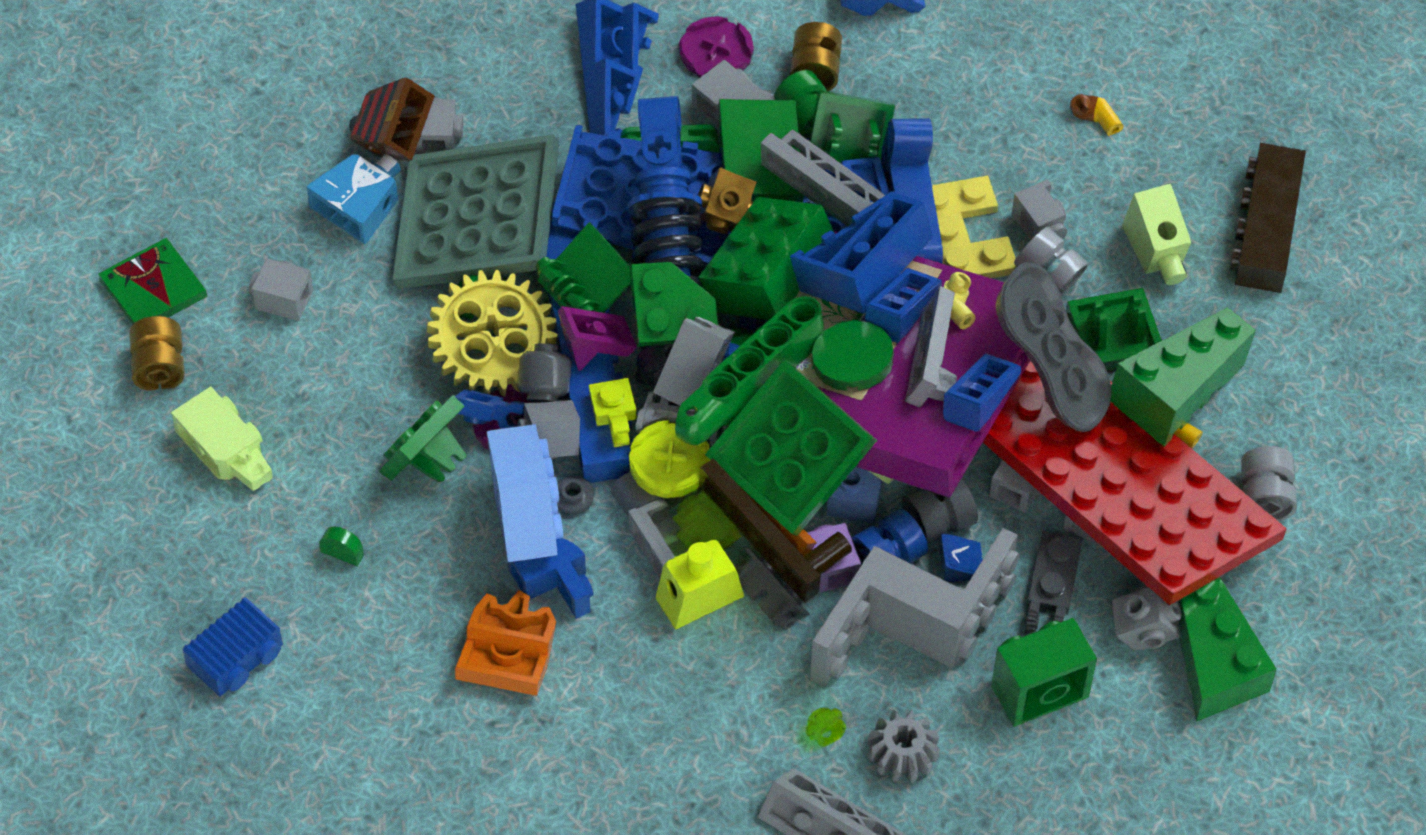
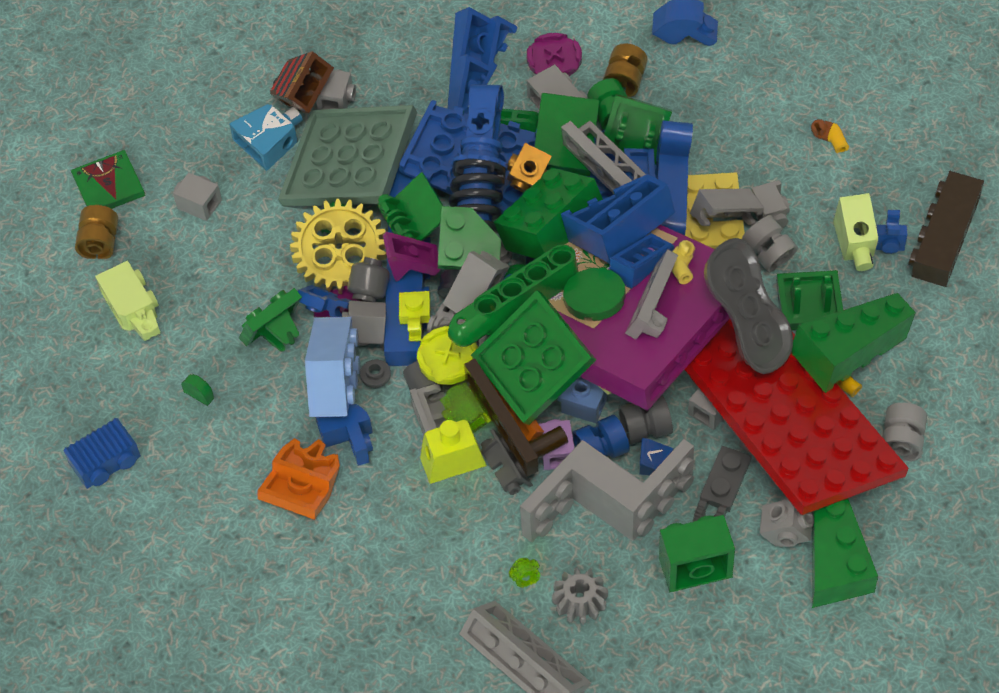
camera: 15 degrees right, 0 degrees up
blue slope [943,353,1021,432] -> none
none -> light grey hinge [690,188,764,226]
none -> blue plate [876,210,907,254]

